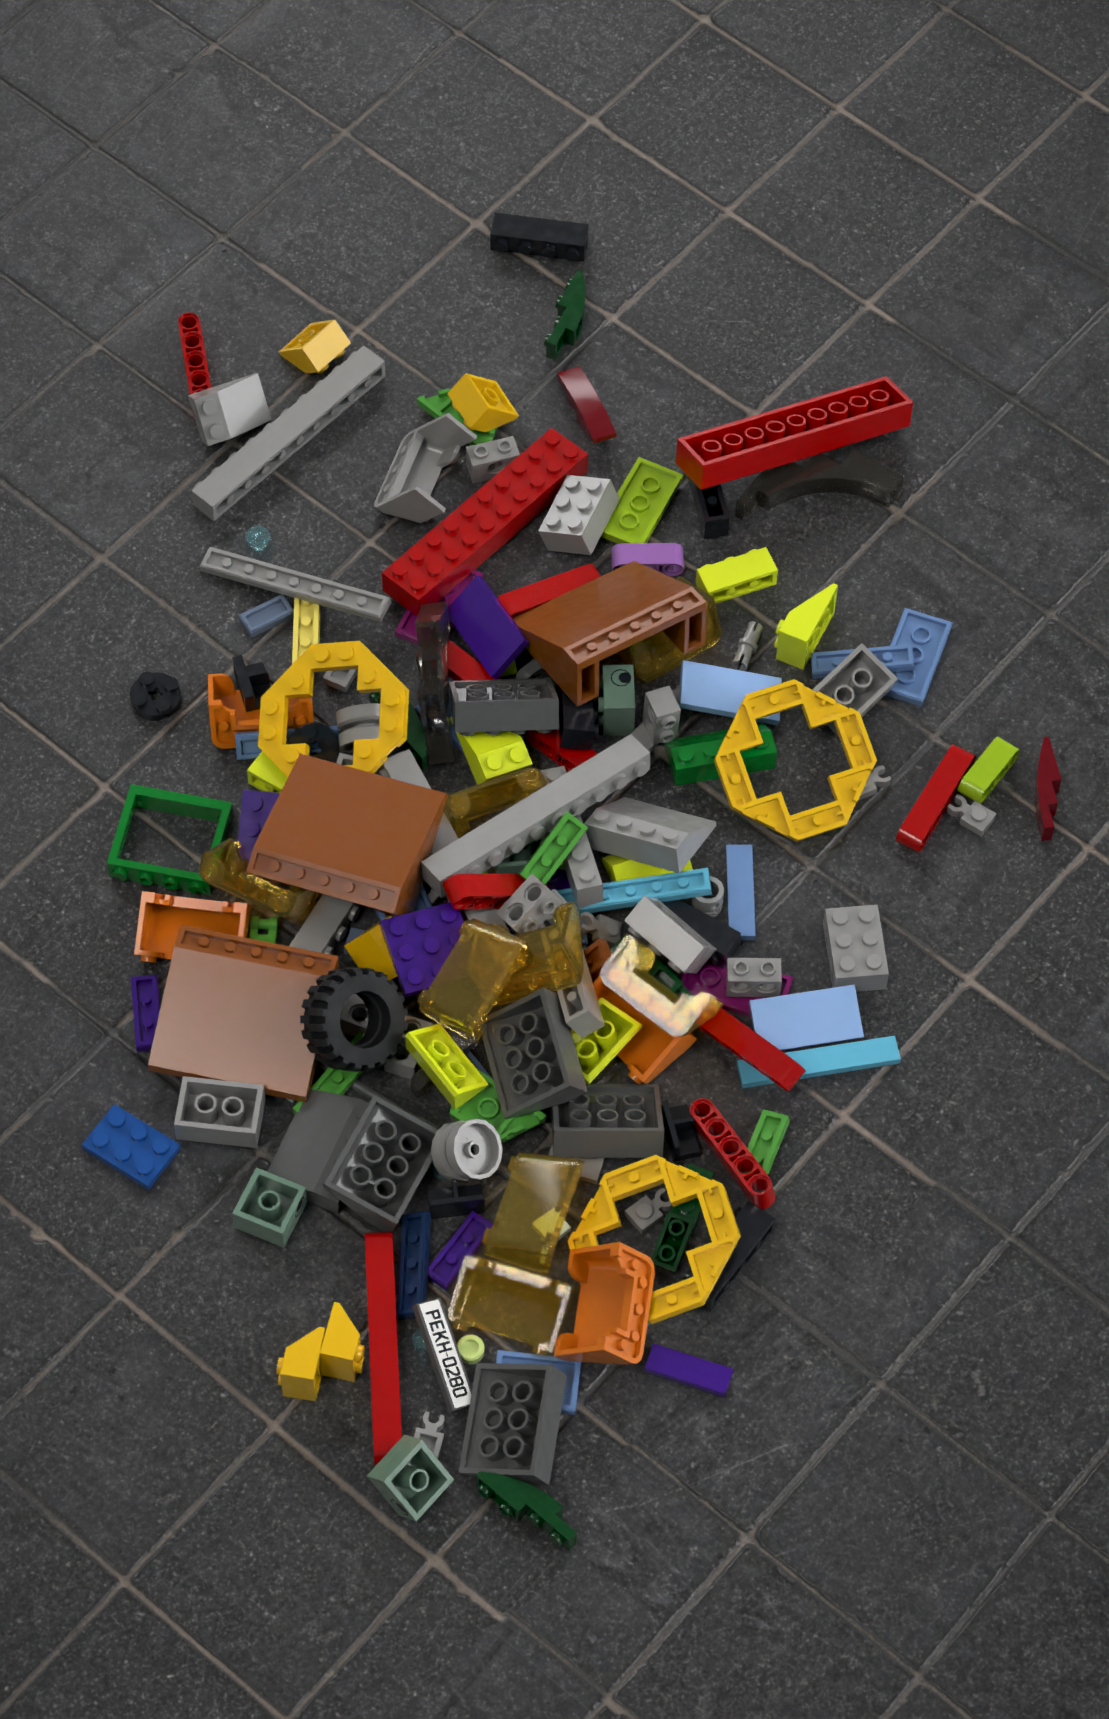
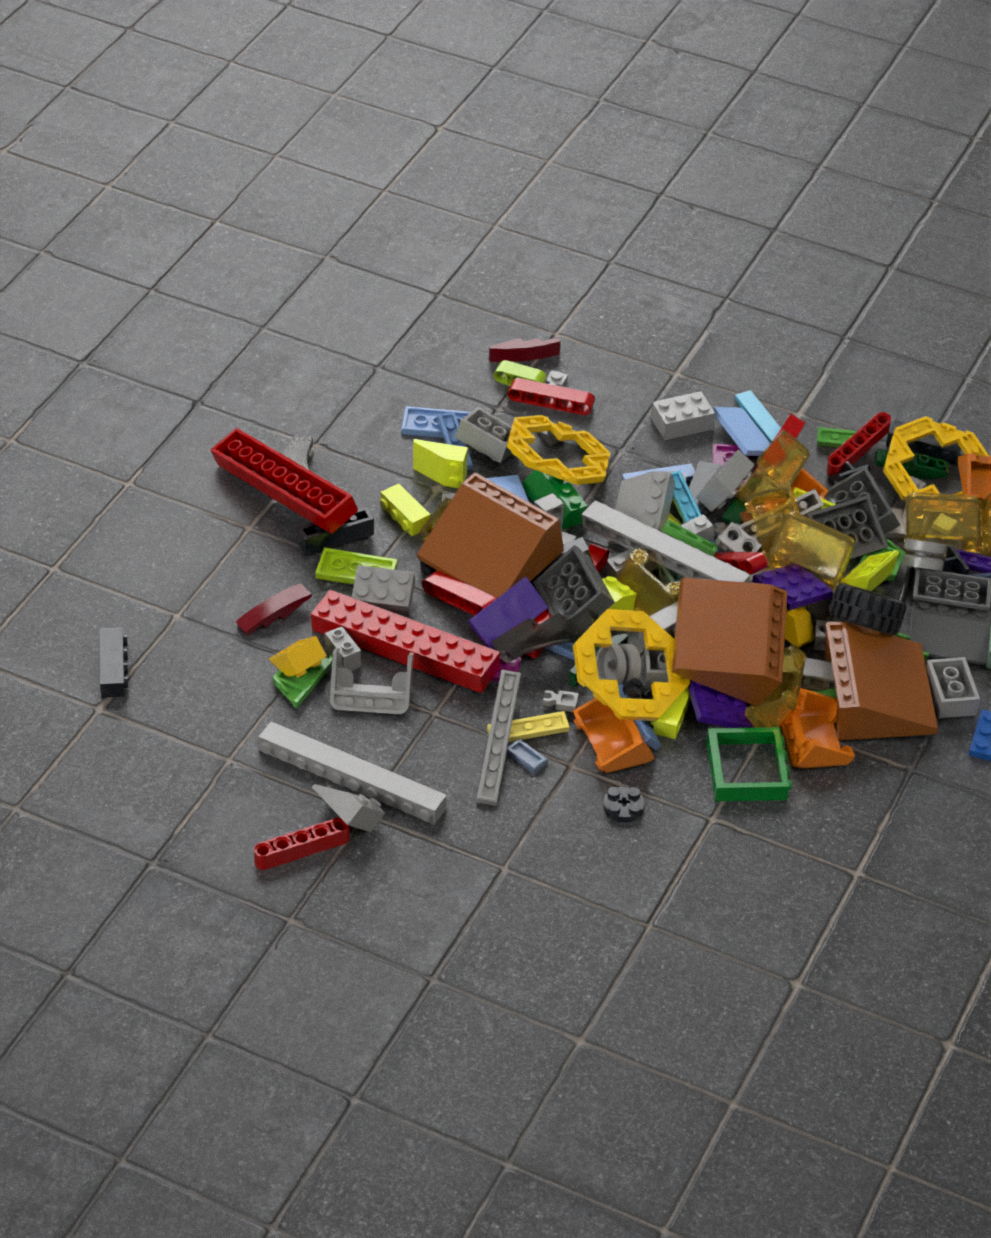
camera: 105 degrees left, 15 degrees down
dark purple tile [130,974,160,1052] -> none
black panel [232,655,271,712] -> none
clear light blue plate [246,526,271,550] -> none
yellow slope [279,319,351,374] -> none
dark green slope [544,270,585,360] -> none
medium lavender beam [611,543,684,576] -> none
light grey brick [726,958,782,997] -> none

